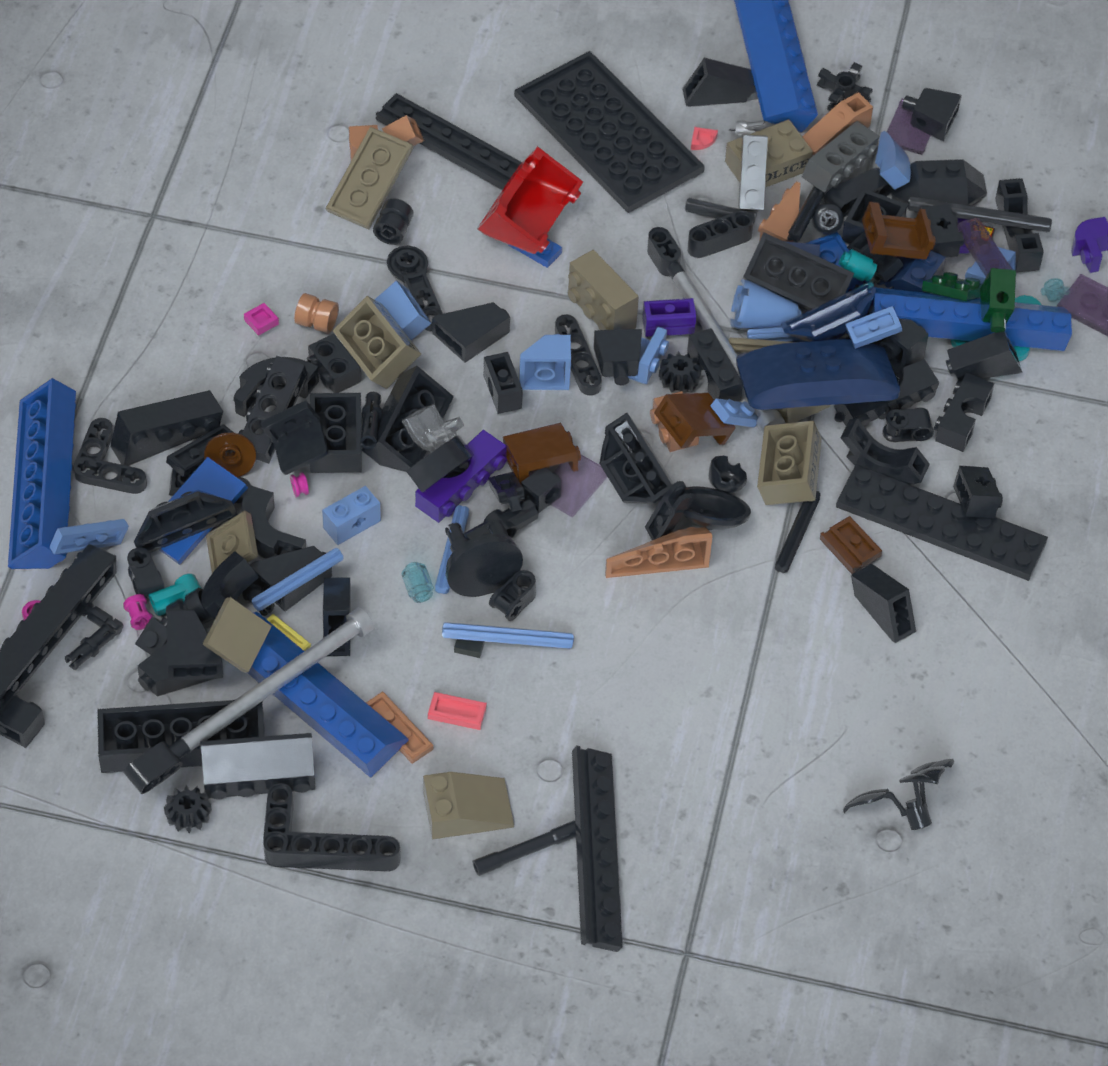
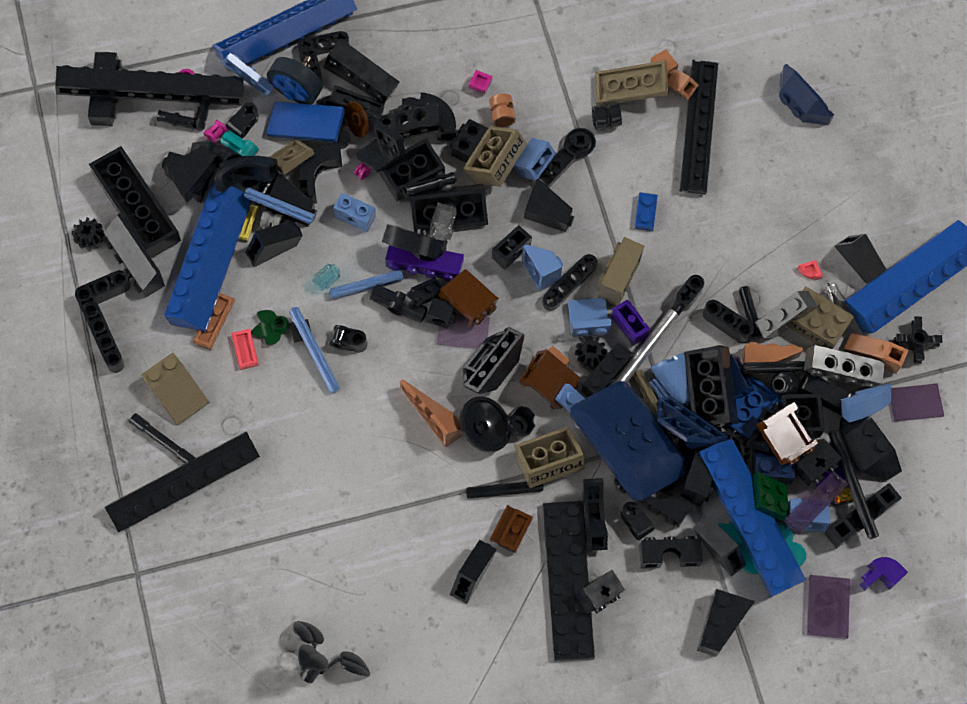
camera: 60 degrees right, 15 degrees up
flat silver piece [123,607,374,794] -> none
black wedge [134,490,238,553] -> none
dark tan tile [203,597,272,673] -> none
black piece [445,520,523,597] -> none
red windscreen [477,146,583,254] -> none
black plate [514,51,705,213] -> none
black torso [593,329,642,386] -> none
black hinge [645,481,693,540] -> none
teal brick [839,249,877,282] -> none
medium blue plate [845,306,902,349] -> none
black torso [901,88,962,141] -> none
dark green torso [980,268,1016,333] -> none
clear light blue plate [1041,278,1070,302] -> none
none -> dark green plate [252,310,289,345]
none -> light grey wheel [260,210,284,229]
none -> black wheel [267,56,323,104]
none -> black wedge [697,589,755,657]
none -> dark blue wedge [779,63,834,125]

